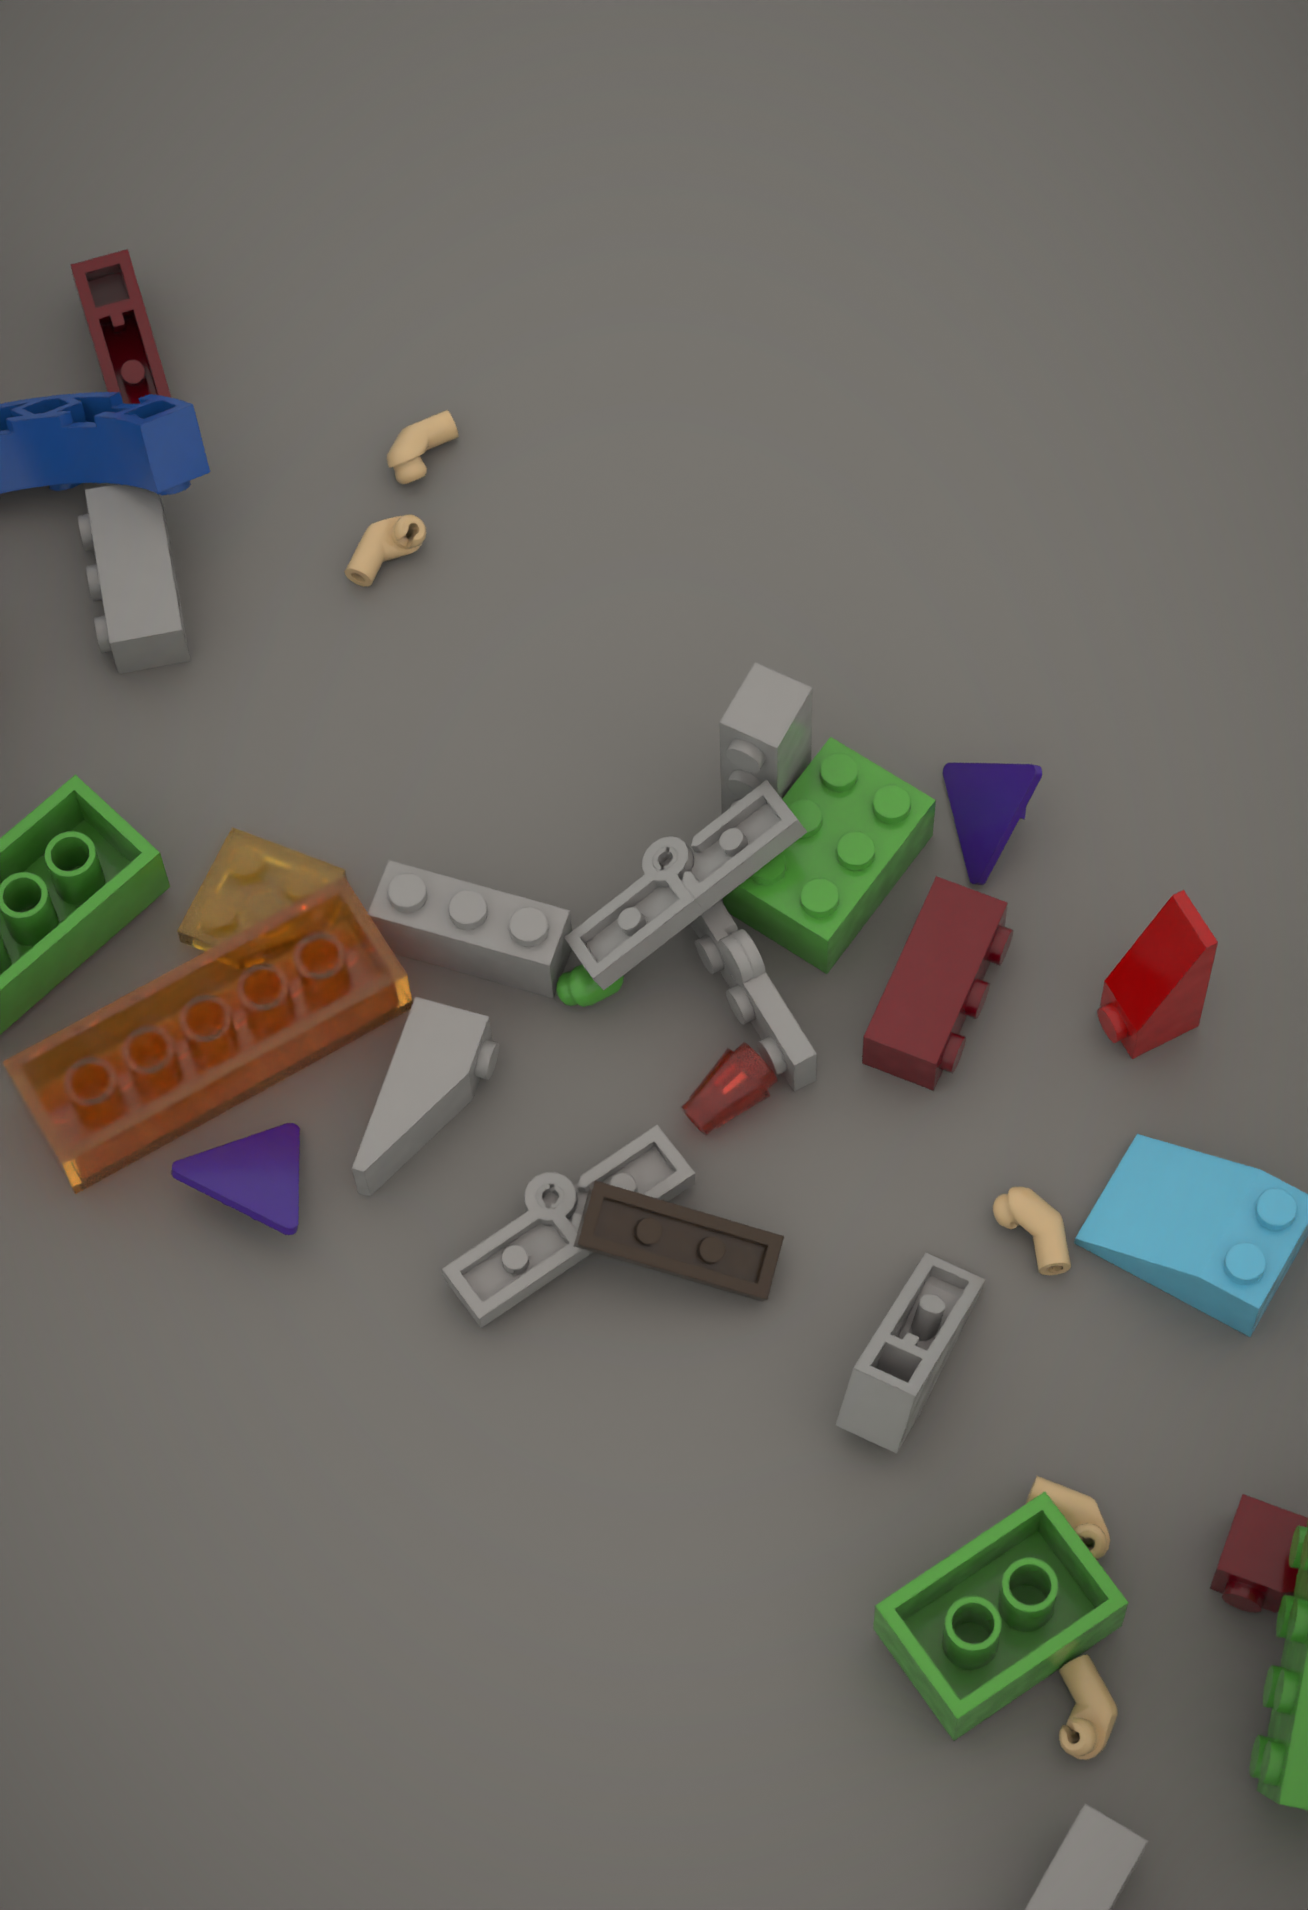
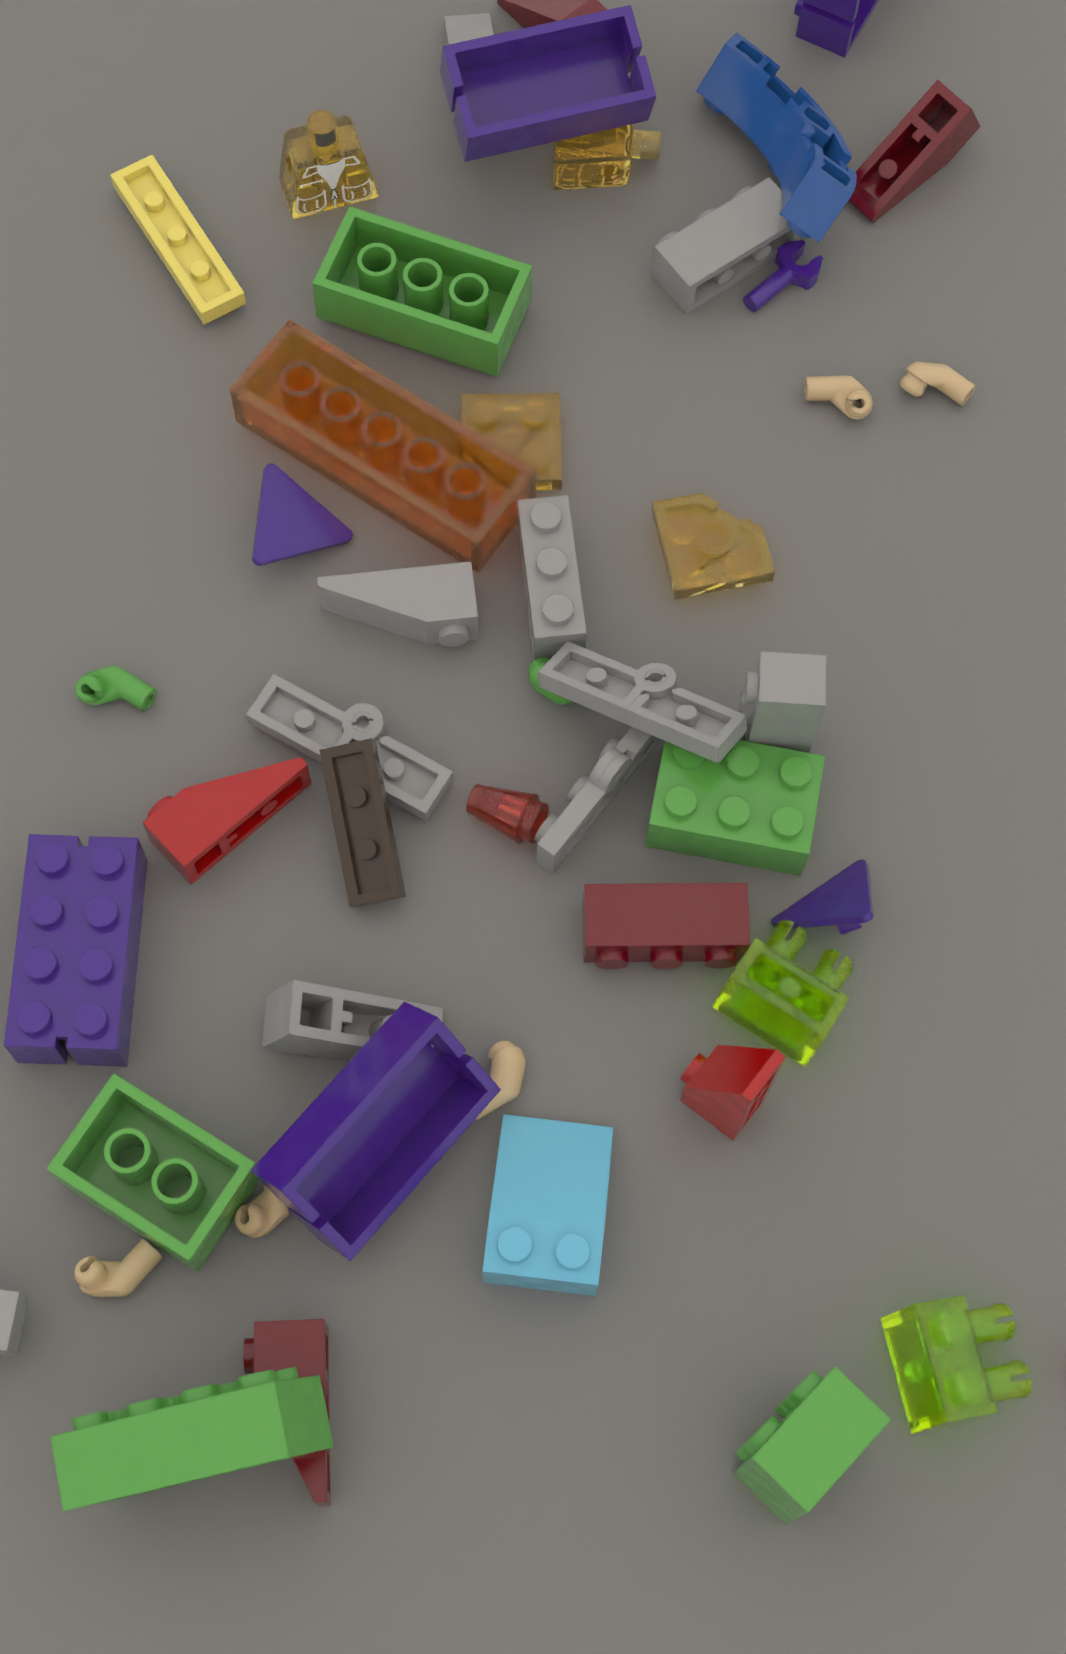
camera: 60 degrees right, 5 degrees up
none -> dark purple piece [4,834,148,1067]
none -> bright green arm [75,666,157,711]
none -> red slope [142,757,312,885]
none -> dark purple piece [250,1001,501,1261]
none -> clear yellow plate [651,493,775,599]
none -> clear neon green brick [712,920,854,1067]
none -> dark purple bar [743,240,823,312]

